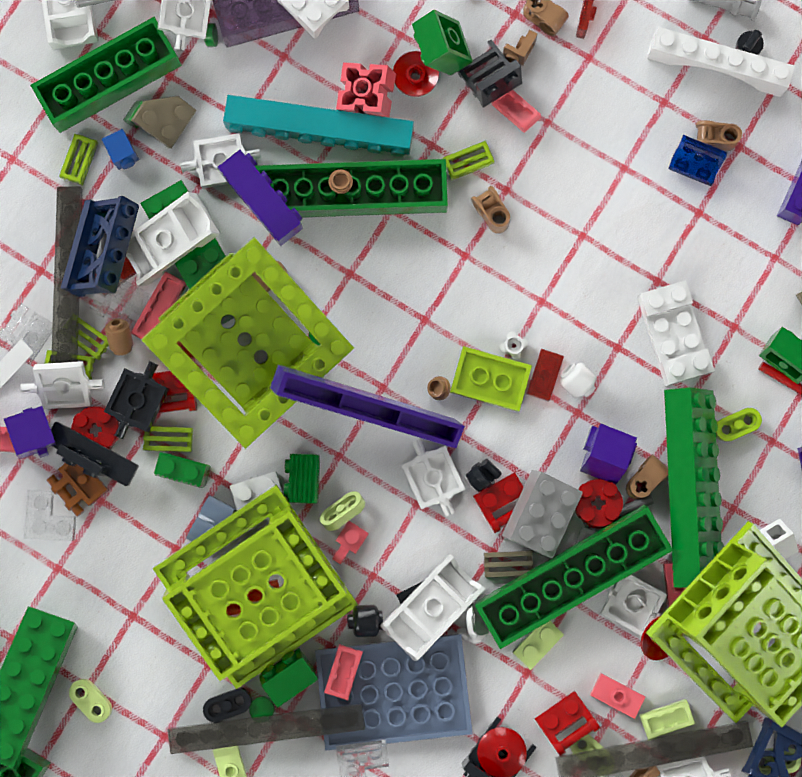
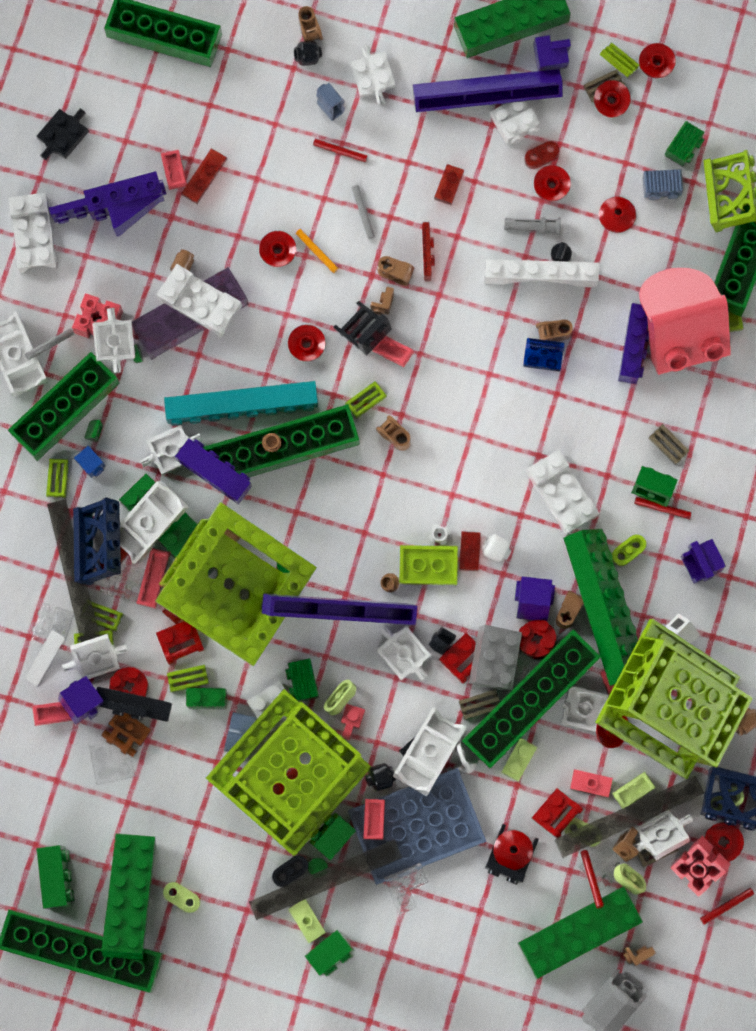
camera: 15 degrees left, 5 degrees down
black plate [104,361,169,439] -> none
medium nougat brick [105,318,133,356] -> none
dark tan plate [131,96,197,149] -> none
coral brick [336,62,396,117] -> none
green brick [412,10,473,76] -> none

